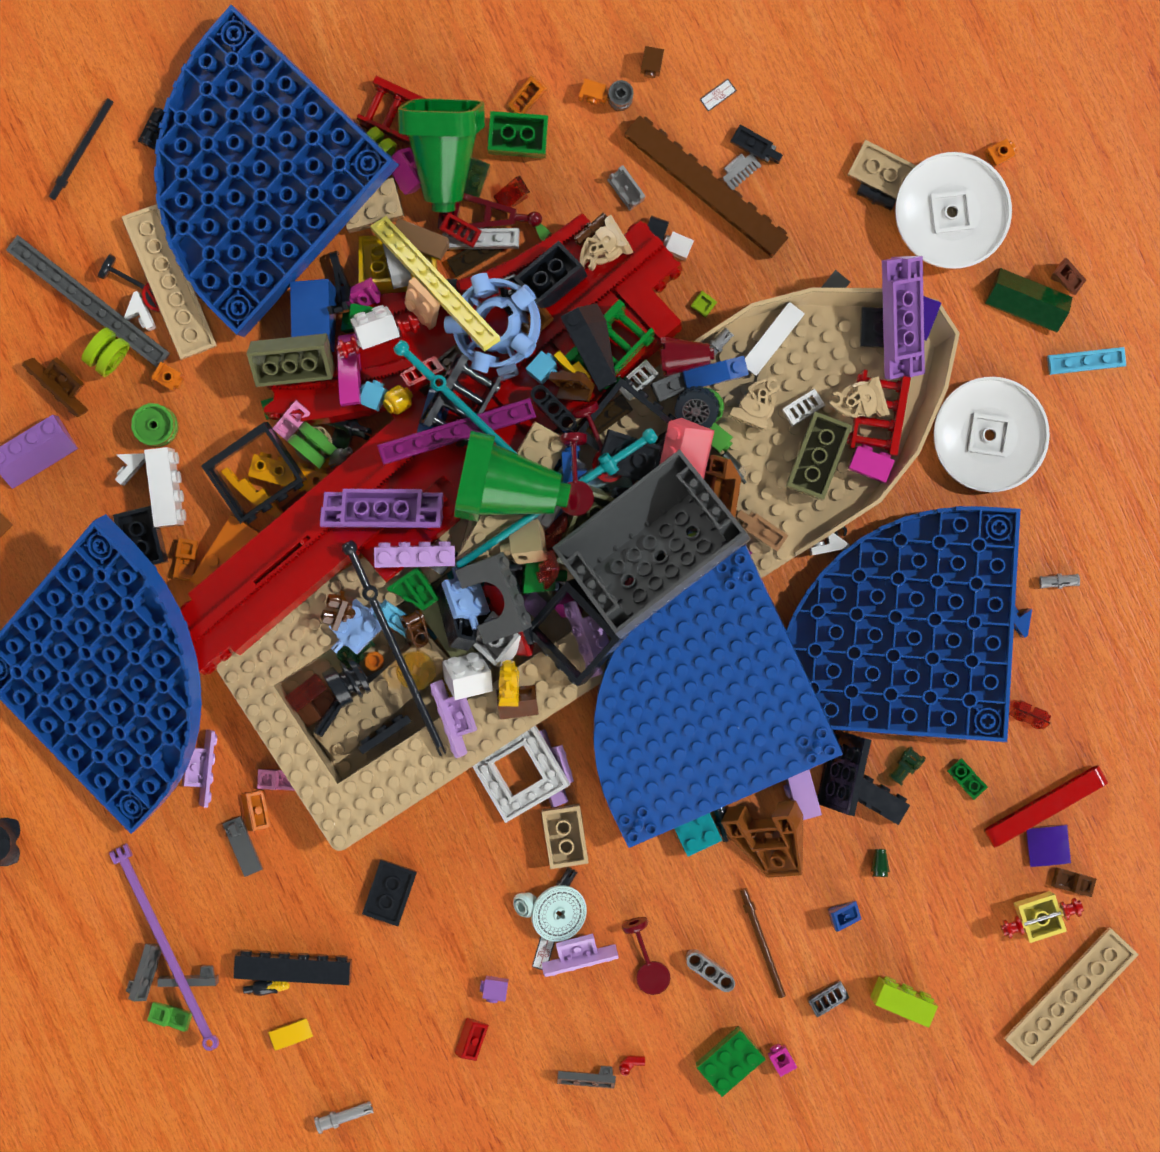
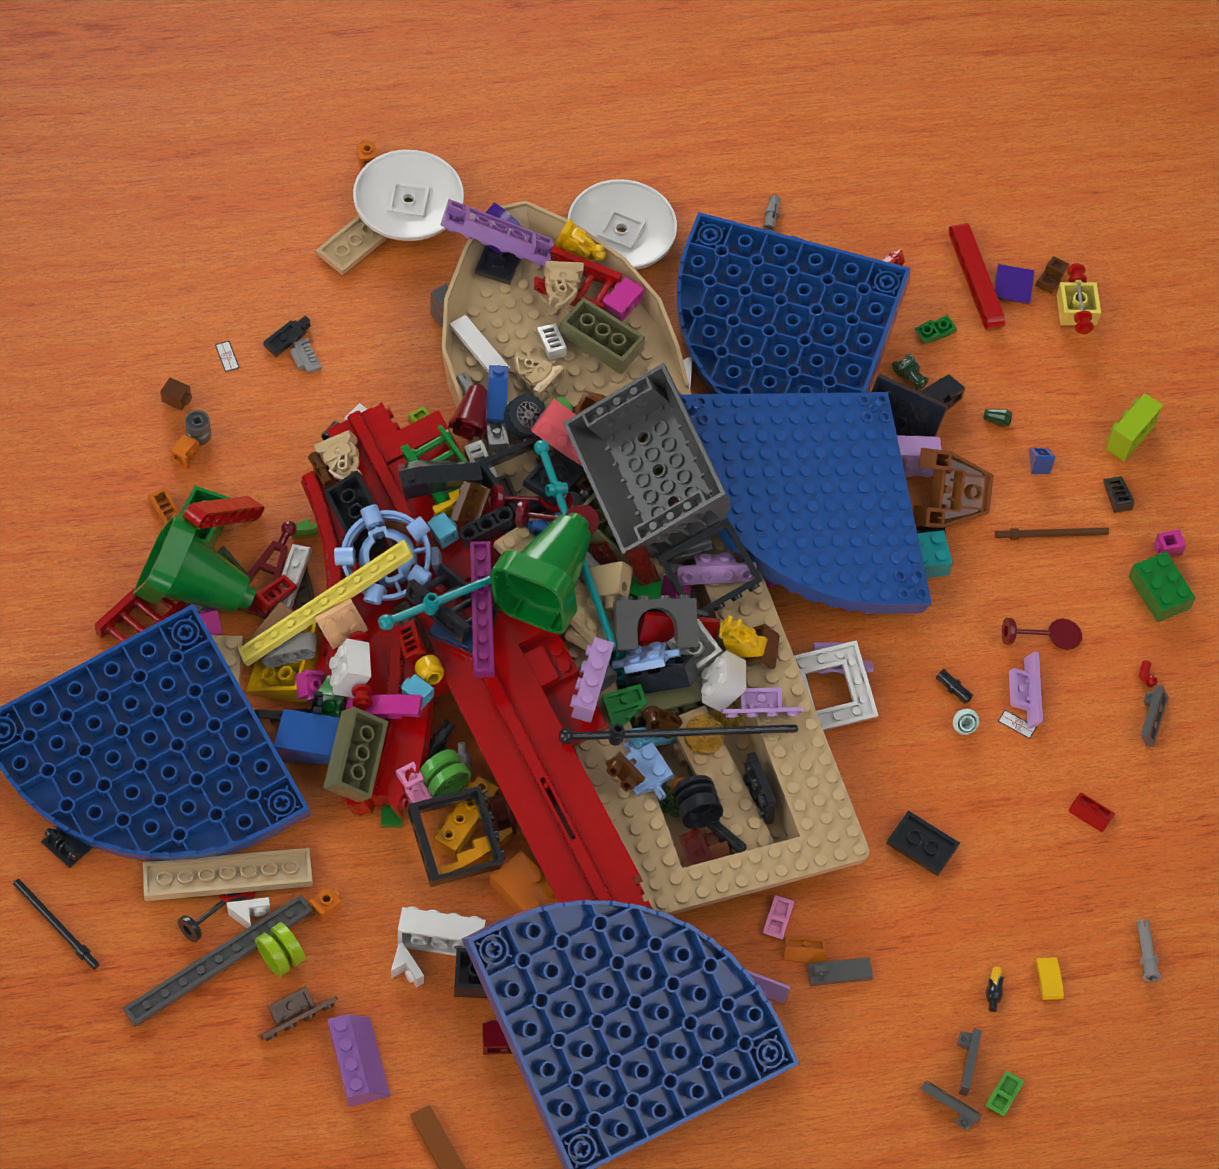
camera: 80 degrees left, 30 degrees down
medium lavender hinge [109,843,219,1051] -> none
bright green wheel [131,403,179,447] -> none
black brick [233,950,352,986] -> none
medium lavender slope [320,489,444,528] -> none
medium lavender brick [480,976,509,1003] -> none
clear red slope [493,176,530,213] -> none
light aqua piece [531,885,587,942] -> none
tan brick [542,804,589,869] -> none
light grey hinge [607,165,646,211] -> none
reddish brown brick [625,115,789,258] -> none
light grey beam [686,949,735,992] -> none
black pin [856,183,896,211] -> none
dark green slope [985,268,1073,333] -> none
tan plate [1004,927,1139,1066] -> none
medium azure tile [1047,347,1126,375] -> none
copper slope [1051,258,1086,295] -> none
none -> red beam [183,496,265,529]
none -> yellow piece [553,218,607,261]

